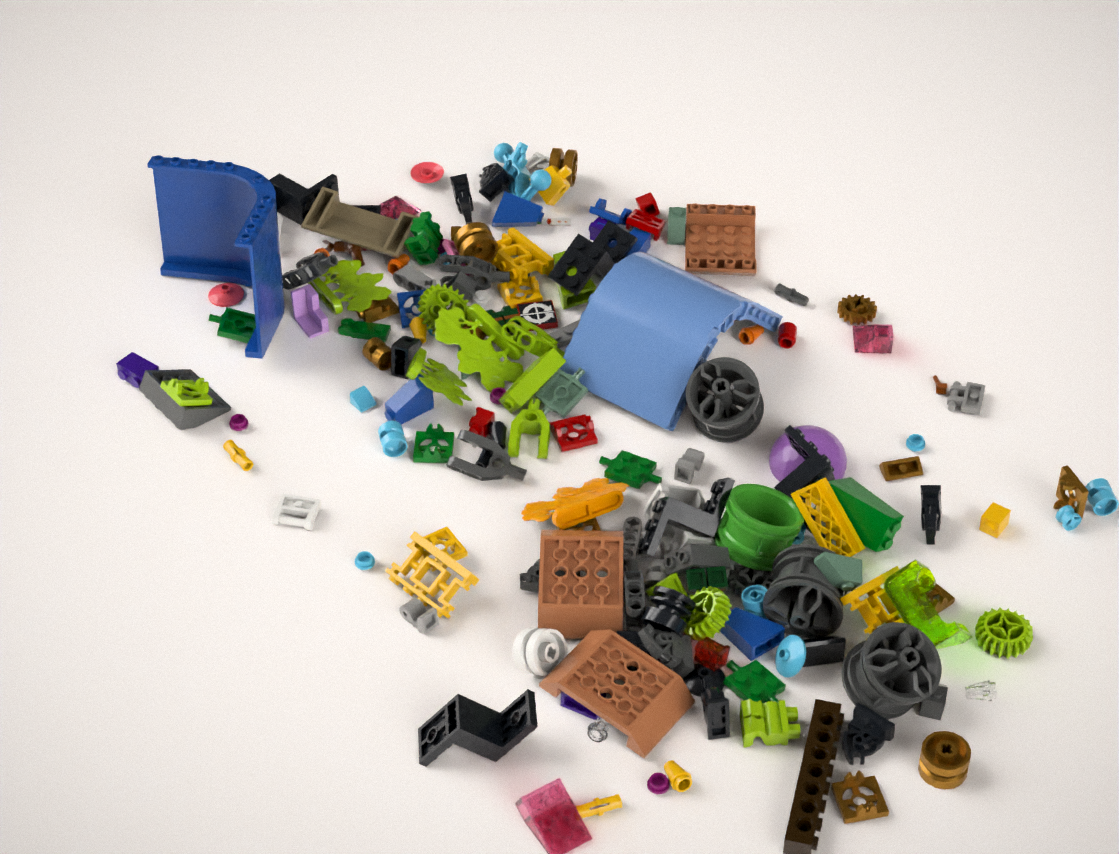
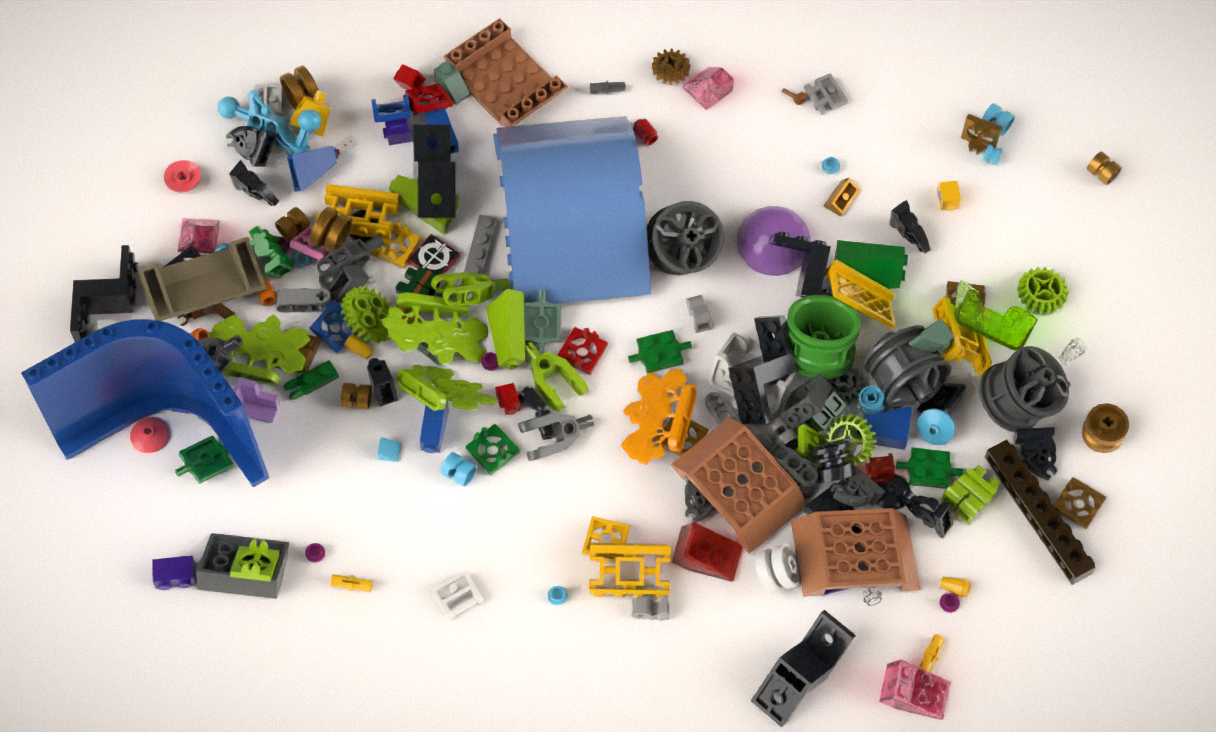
camera: 45 degrees left, 20 degrees up
none -> clear red slope [672,522,742,582]

